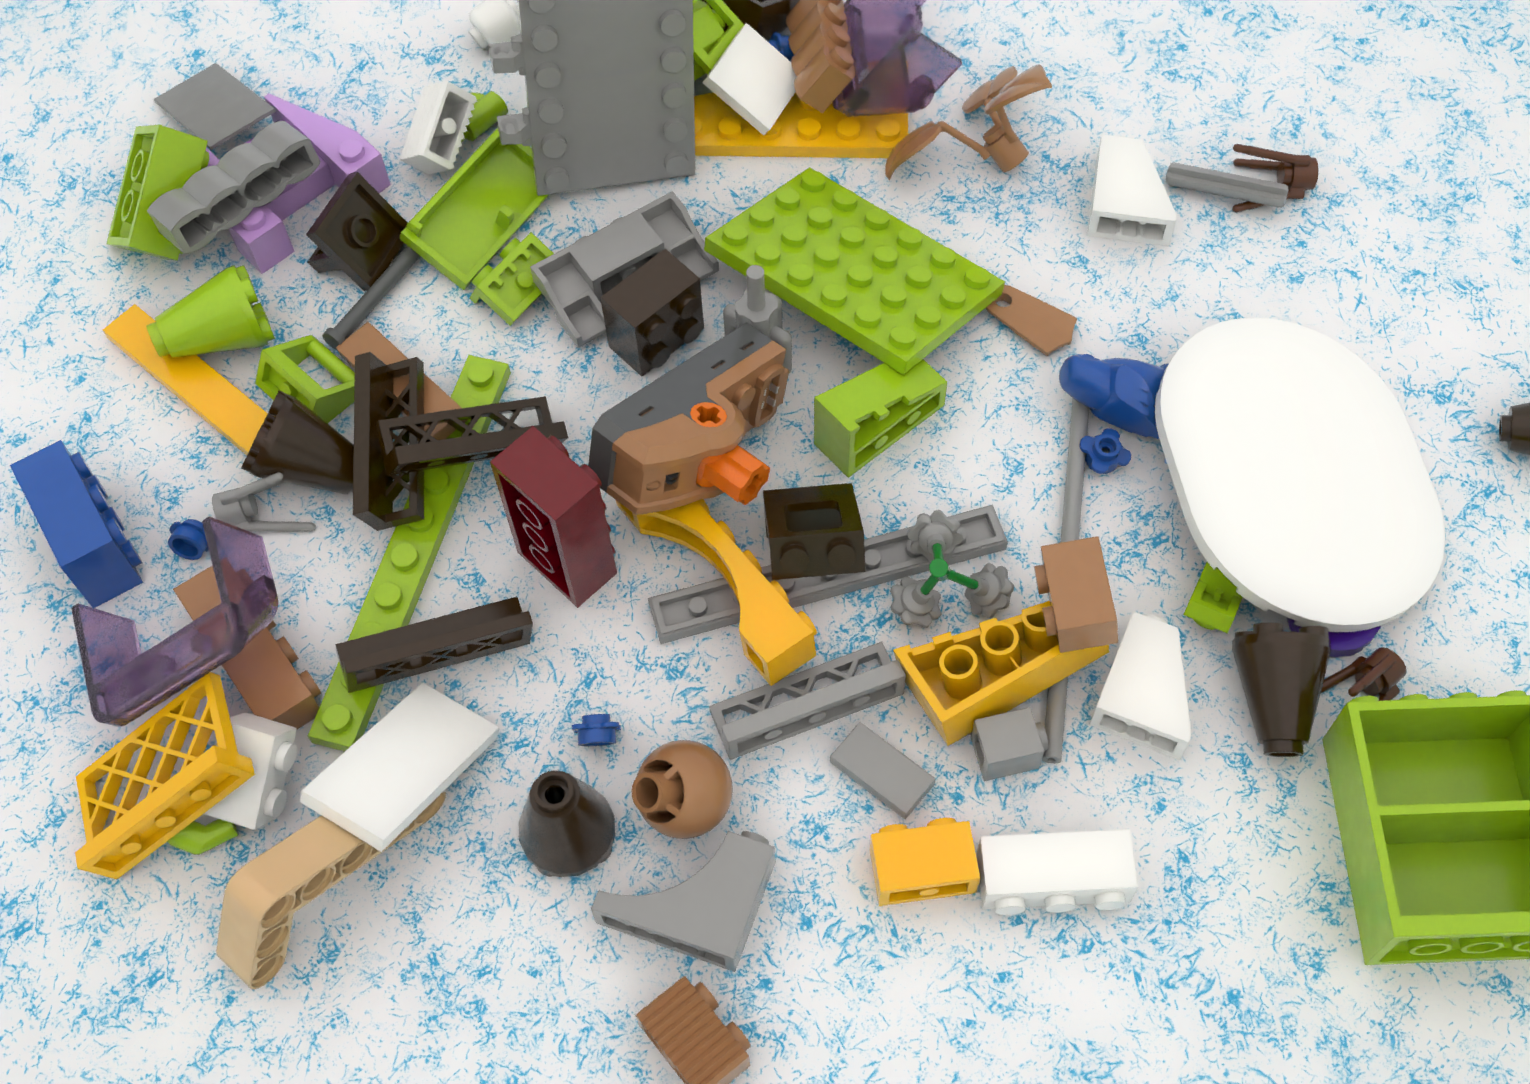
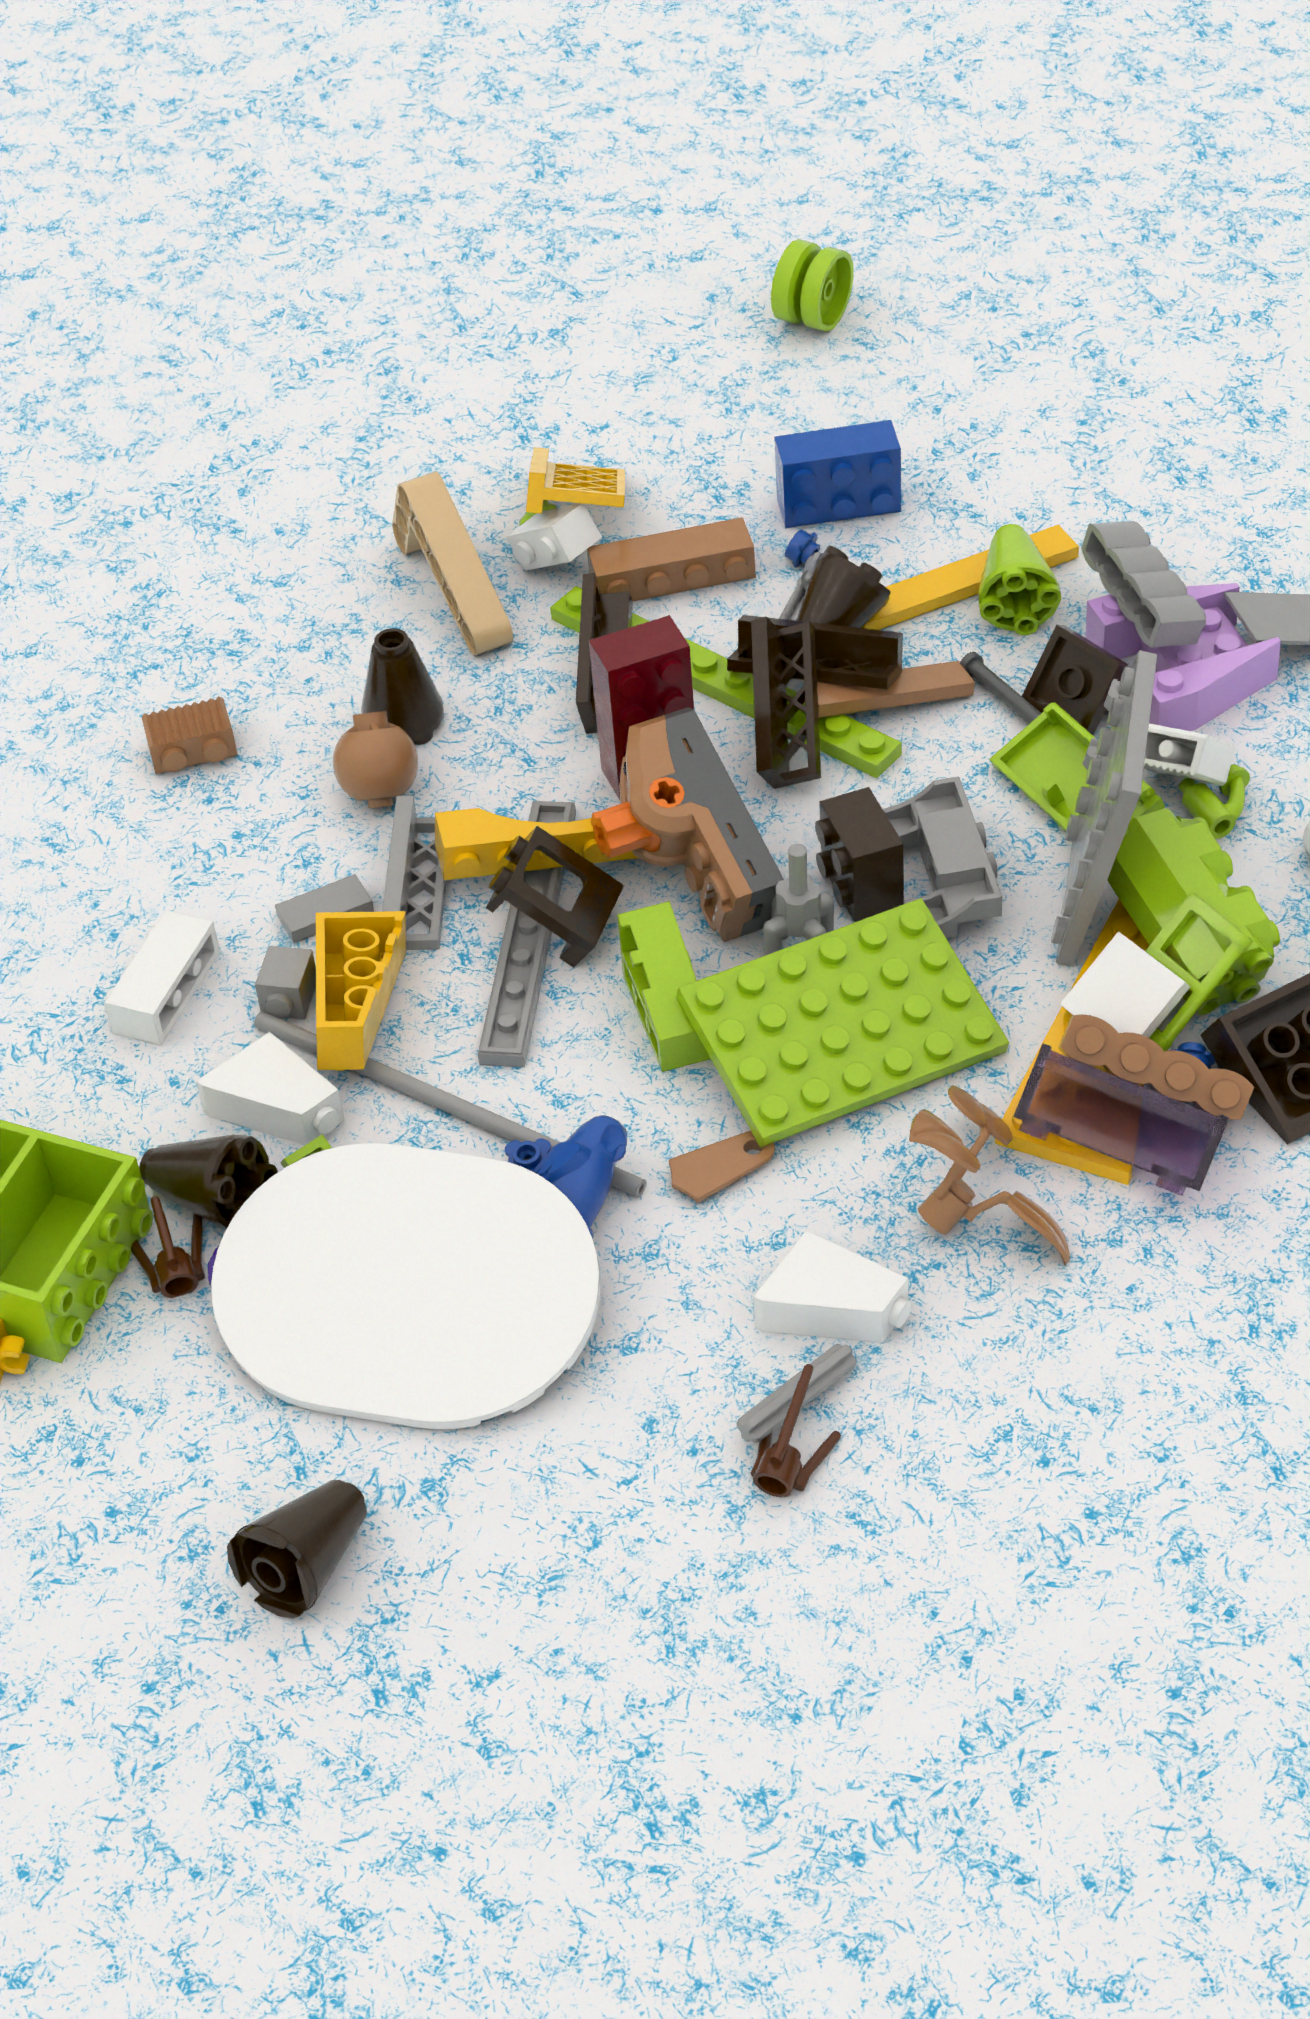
camera: 115 degrees right, 15 degrees down
clear purple windscreen [71,516,278,727] -> none
lime slope [106,124,209,261] -> none
lime tile [255,335,355,423] -> none
white tile [300,682,500,852] -> none
lime bracket [469,232,554,326] -> none
blue plate [572,714,621,746] -> none
light grey arch [591,831,775,972] -> none
yellow brick [869,818,980,906] -> none
light grey plant [890,510,1015,628] -> none
medium nougat brick [1034,536,1118,653] -> none

